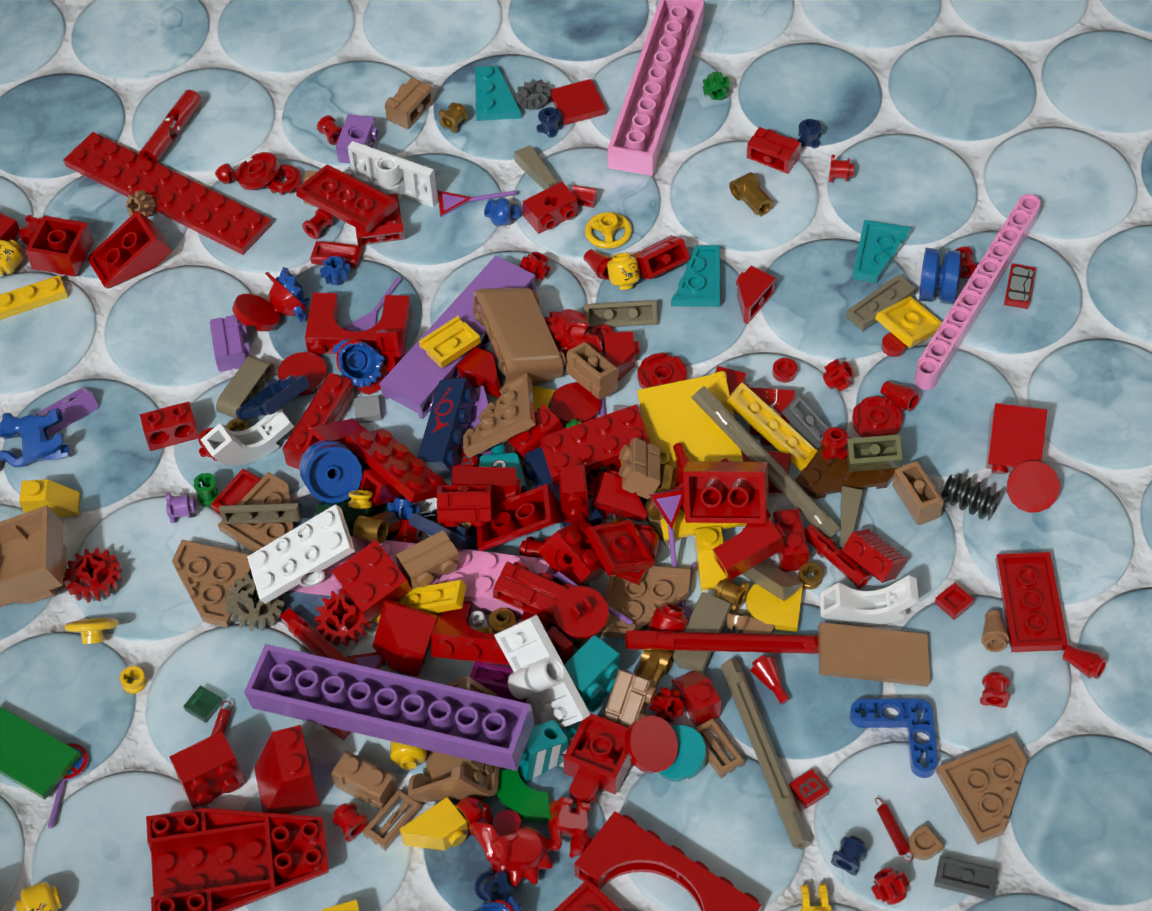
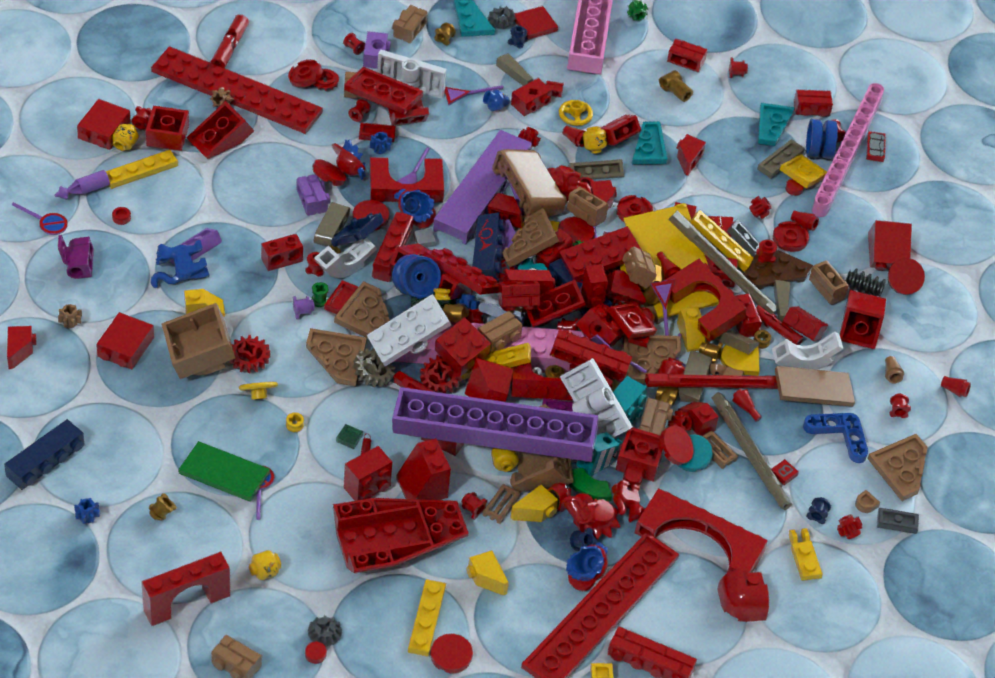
camera: 15 degrees left, 5 degrees down
red hinge [215,164,235,184] -> none
dark tan slope [219,503,302,524] -> none
medium nougat brick [331,751,398,810] -> none
red plate [375,330,405,373] -> none
yellow plate [419,316,481,368] -> none
red piece [554,586,609,638] -> none
red slope [683,462,769,524] -> none
red tile [772,358,798,383] -> none
dark blue brick [797,119,821,149] -> none
olive brick [846,434,903,472] -> none
red piece [875,798,913,862] -> none
red plate [935,582,974,620] -> none
red plate [995,552,1068,652] -> none
none -> red brick [794,90,833,116]
none -> red slope [840,290,886,349]

